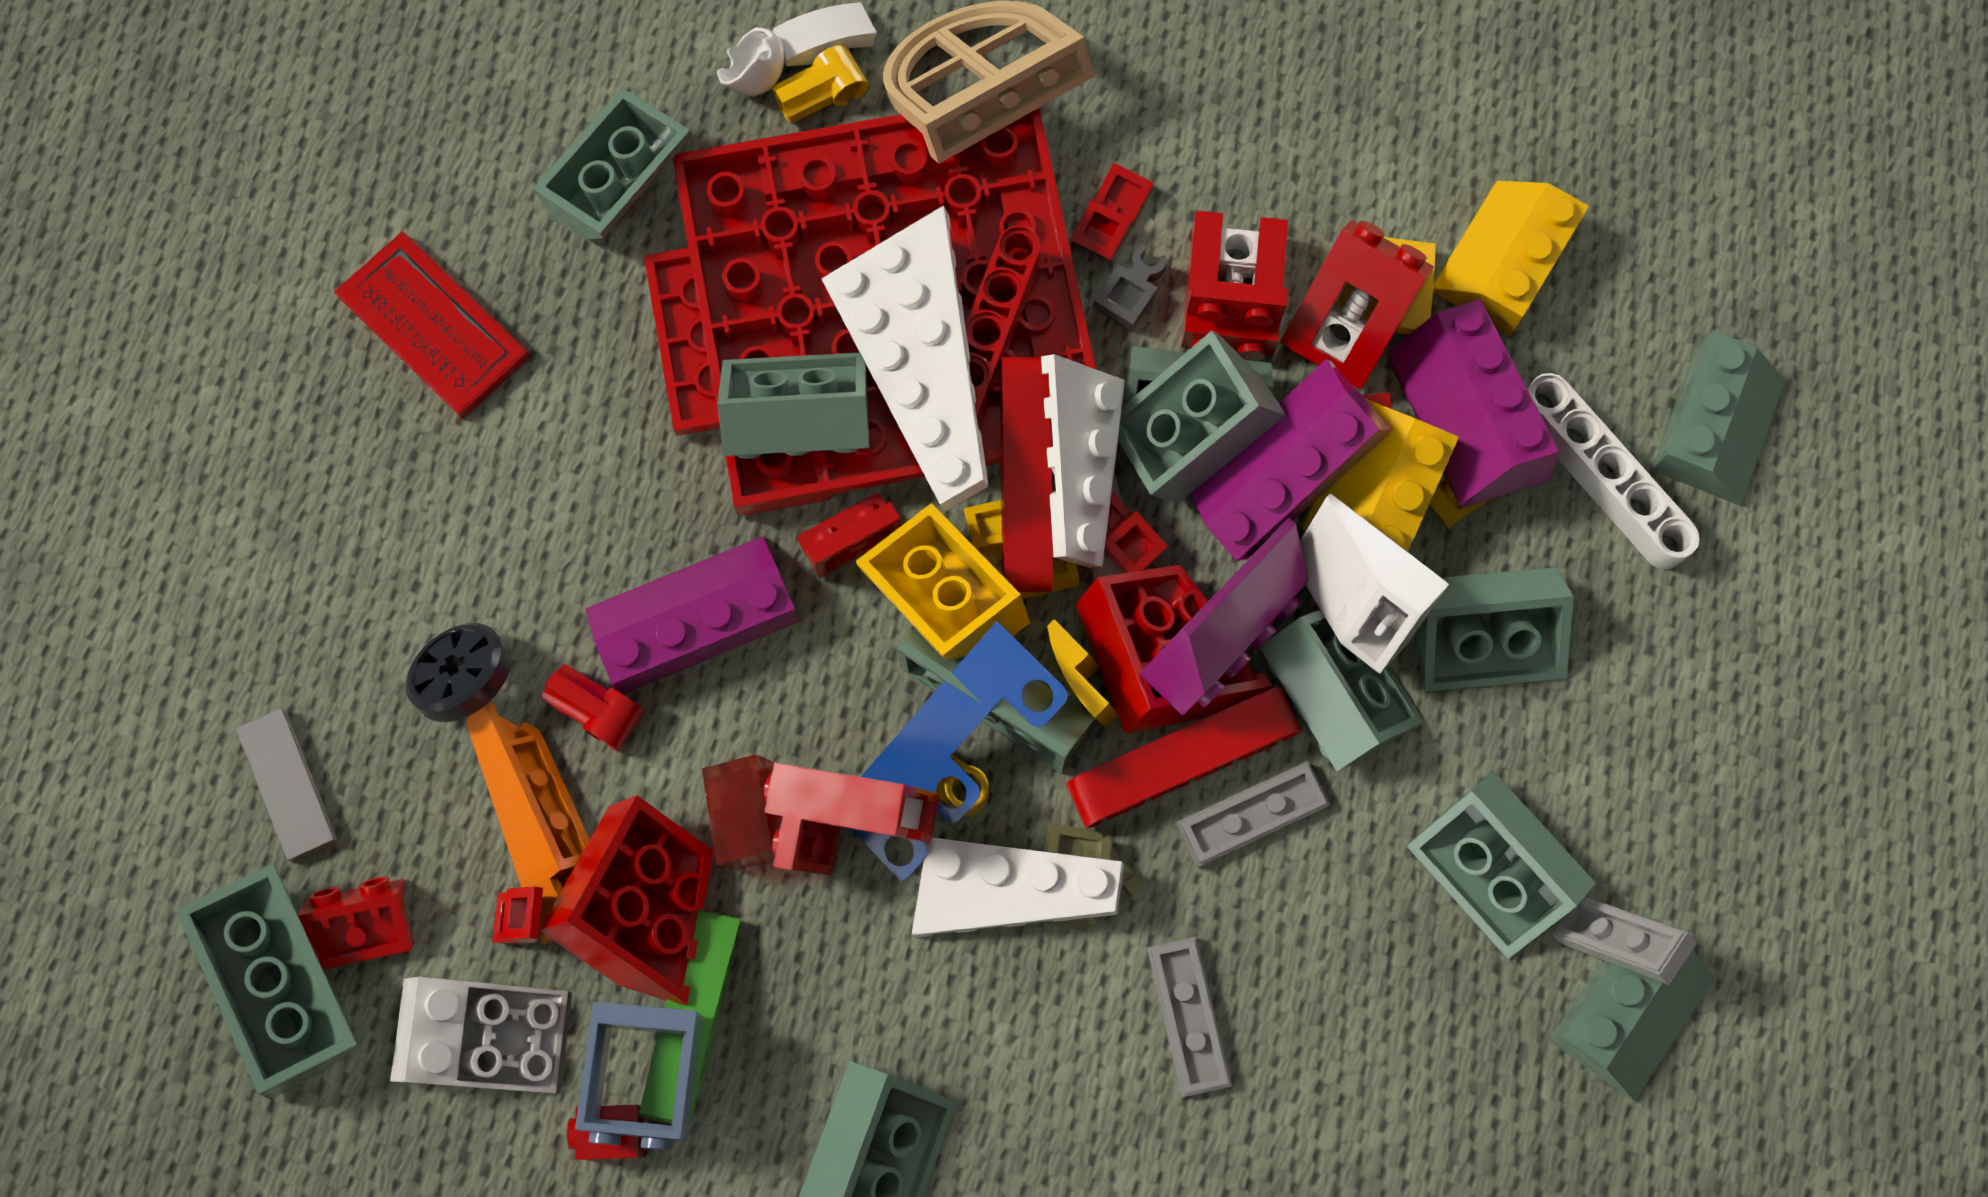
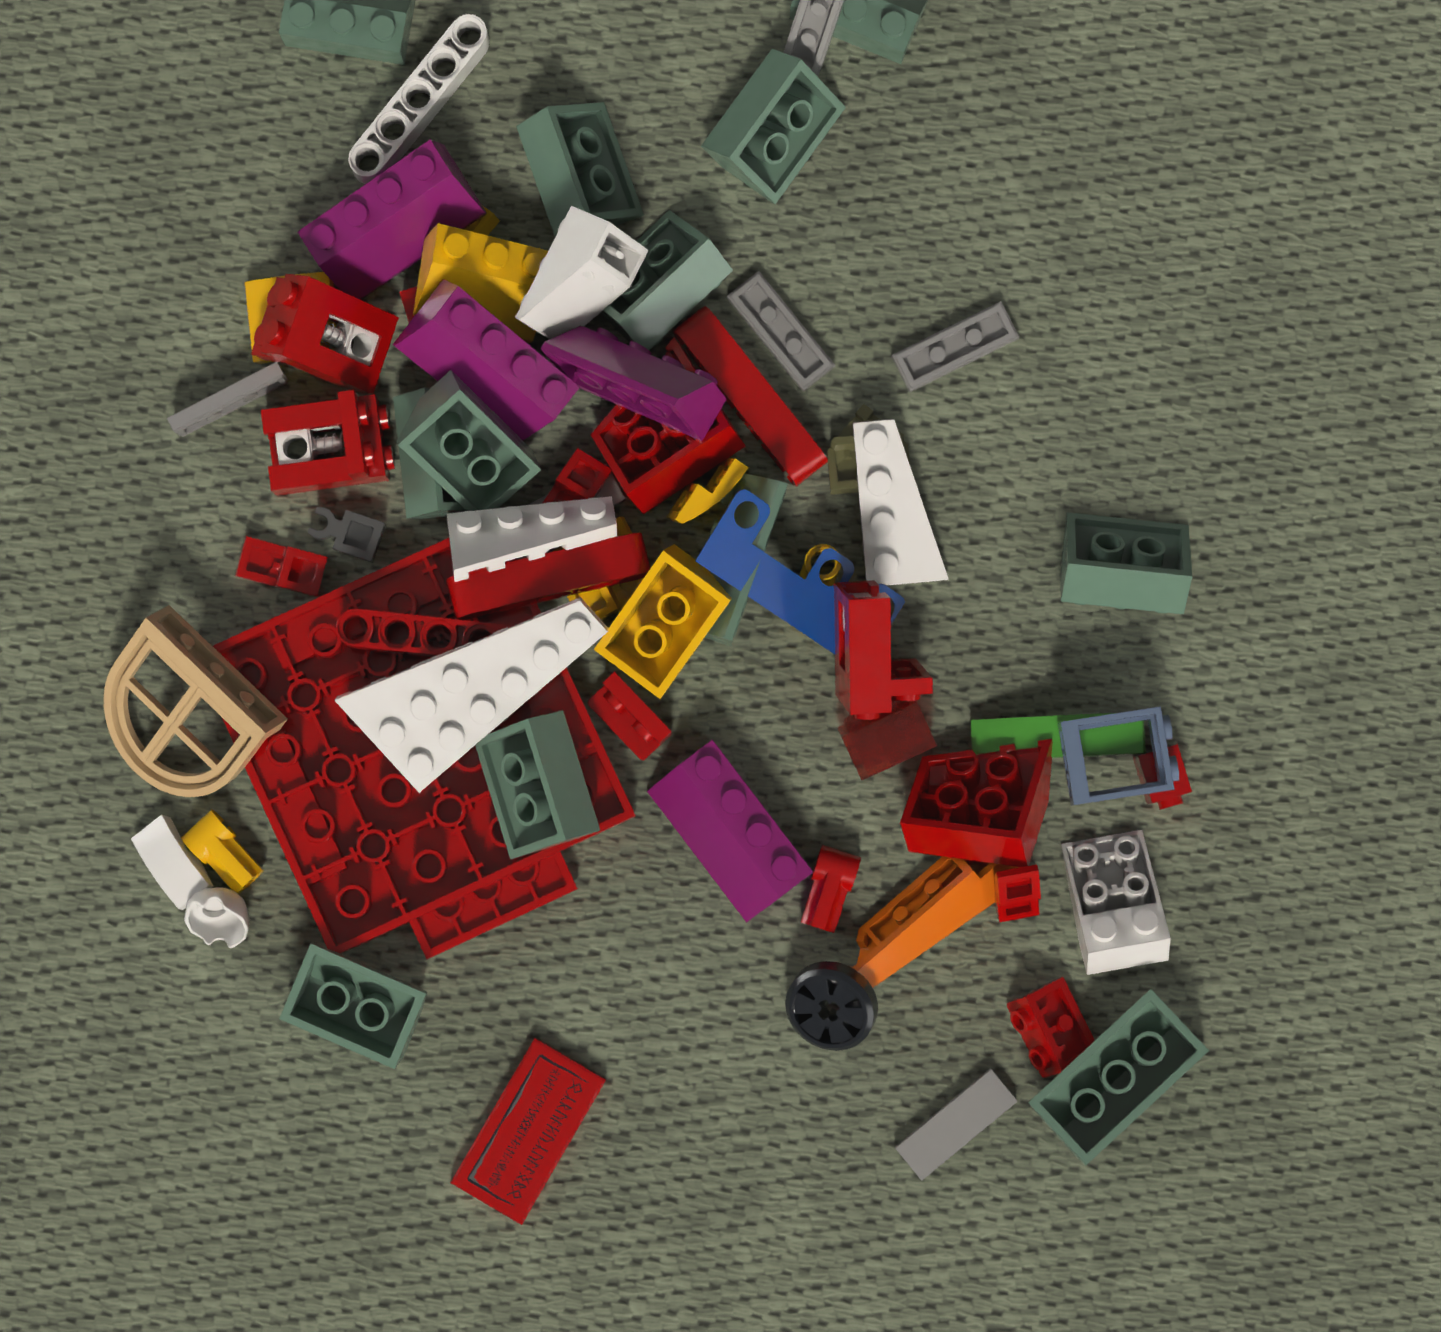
camera: 105 degrees left, 10 degrees up
yellow slope [1433,181,1589,336] -> none
none -> light grey tile [167,362,288,437]

